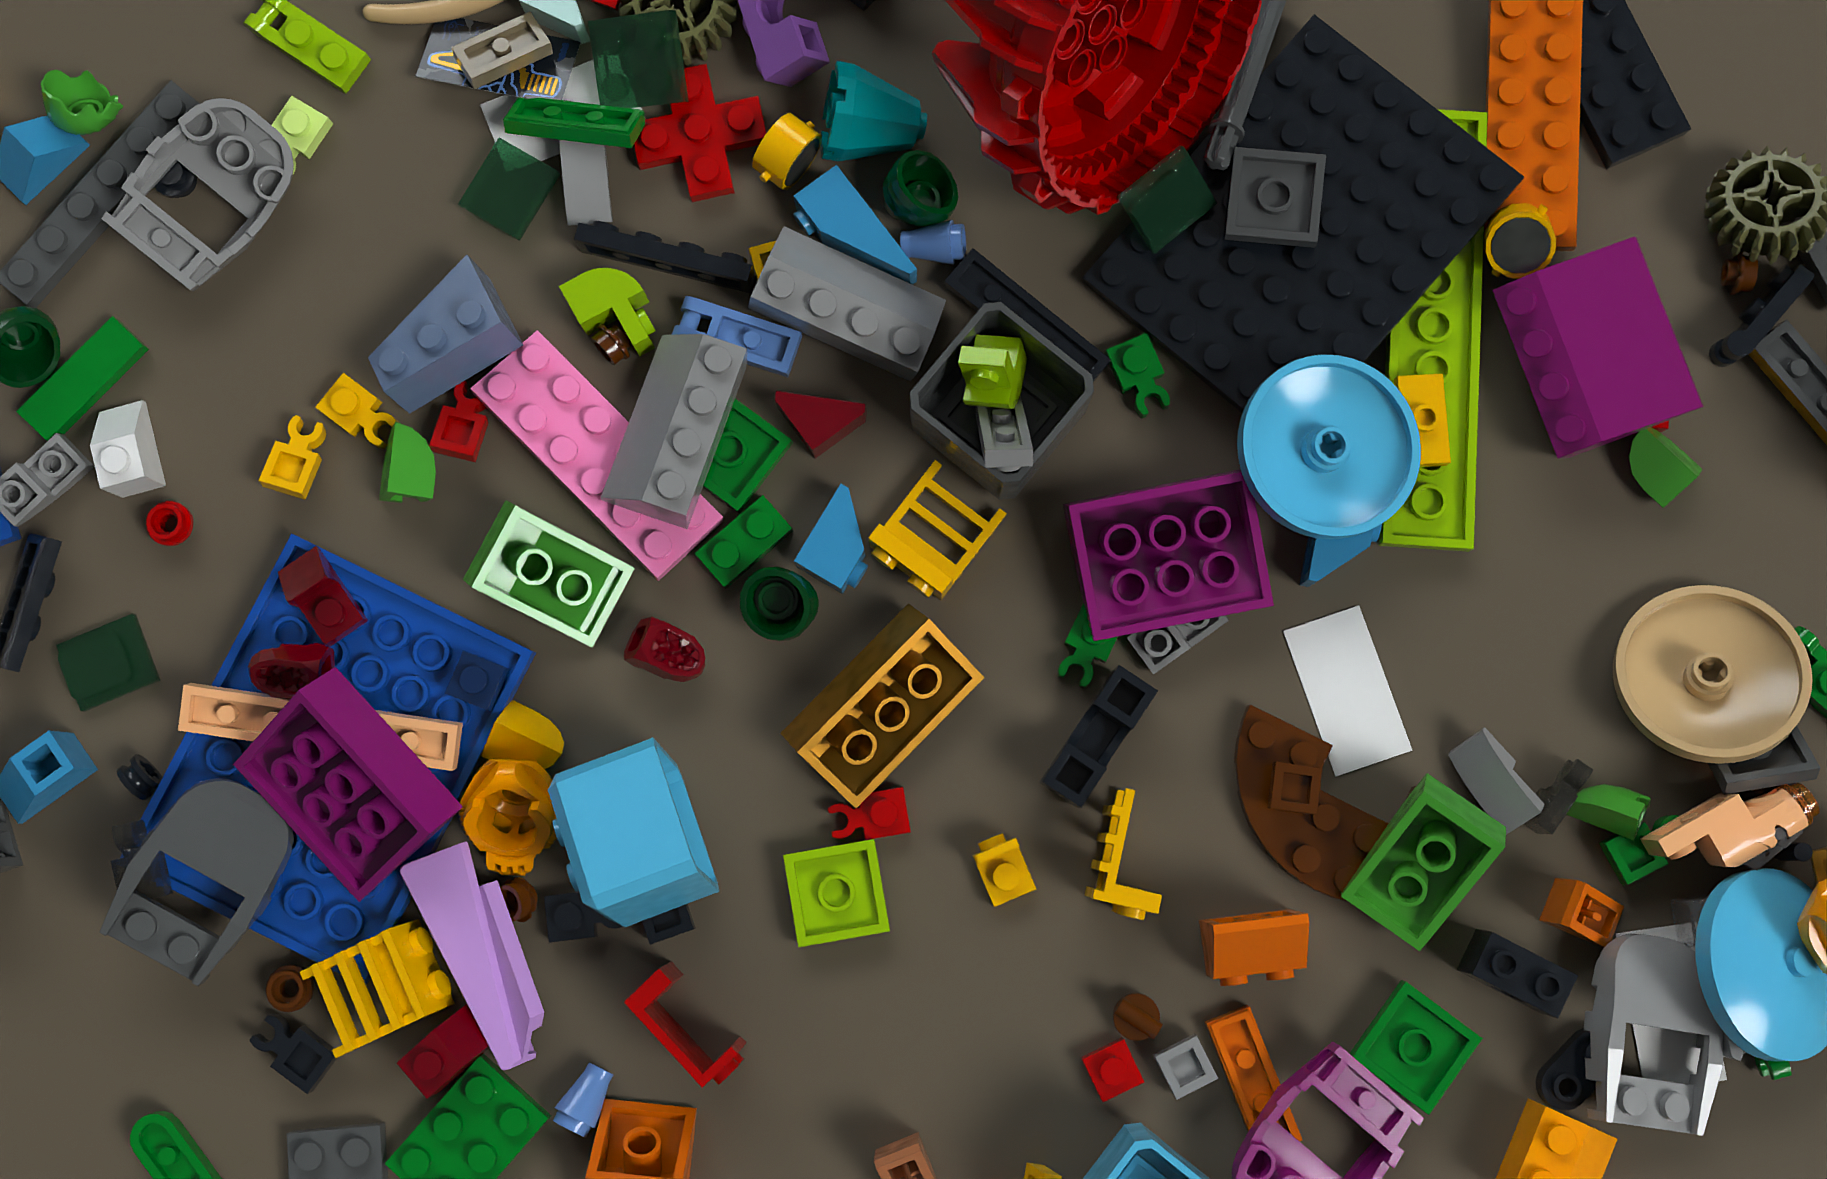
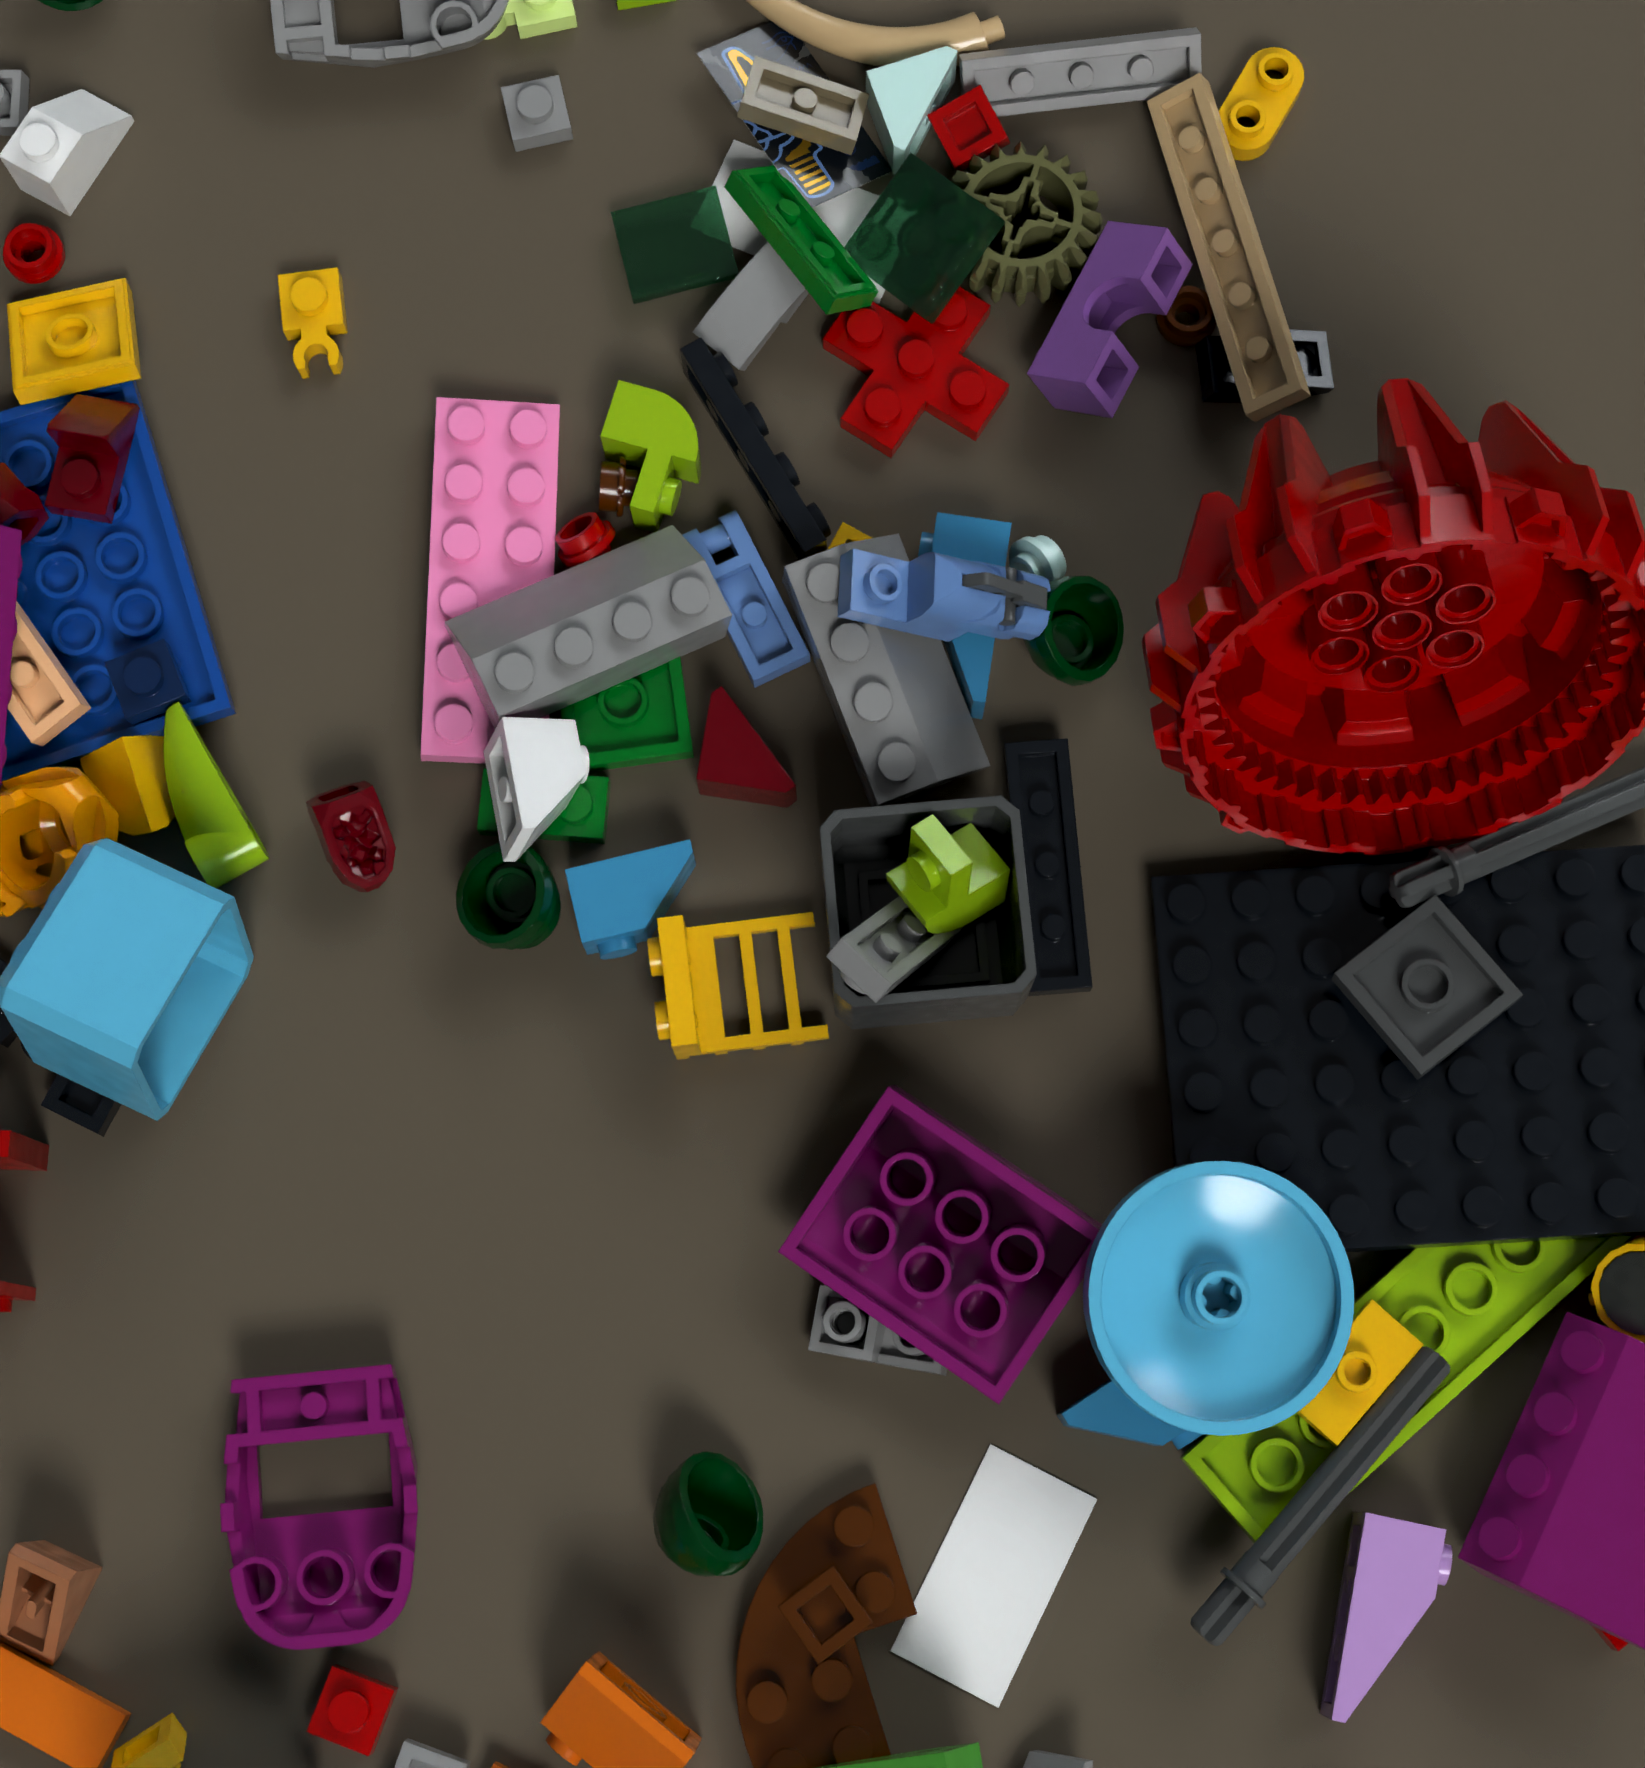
camera: 45 degrees right, 5 degrees down
green tile [16,316,149,441] -> none
yellow plate [258,415,326,500] -> none
sand blue wedge [368,254,523,414] -> none
bright green brick [379,422,436,503] -> none
red plate [429,381,489,463] -> none
bright green slope [463,500,635,648] -> none
yellow piece [752,113,822,190] -> none
pearl gold slope [780,603,985,808] -> none
lime plate [783,839,890,947] -> none
teal cone [820,61,927,161] -> none
red plate [828,787,911,840] -> none
medium blue cone [900,220,966,265] -> none
yellow bracket [972,833,1036,907] -> none
black arch [1039,665,1158,808] -> none
green plate [1057,603,1118,688] -> none
yellow plate [1085,788,1162,920] -> none
green plate [1104,333,1170,419] -> none
reddish brown plate [1113,993,1163,1041] -> none
clear green piece [1117,145,1217,254] -> none
bright green brick [1629,427,1703,508] -> none
none -> yellow tile [7,278,141,405]
none -> lime piece [163,701,270,888]
none -> magenta slope [220,1364,418,1650]
none -> white slope [483,717,589,862]
none -> light grey plate [501,75,573,152]
none -> red plate [555,512,616,567]
none -> dark green hat [653,1451,763,1577]
none -> medium blue plate [838,548,1051,642]
none -> light aqua plate [1009,535,1067,582]
none -> dark grey axle [1190,1346,1451,1646]
none -> lavender slope [1320,1511,1452,1723]

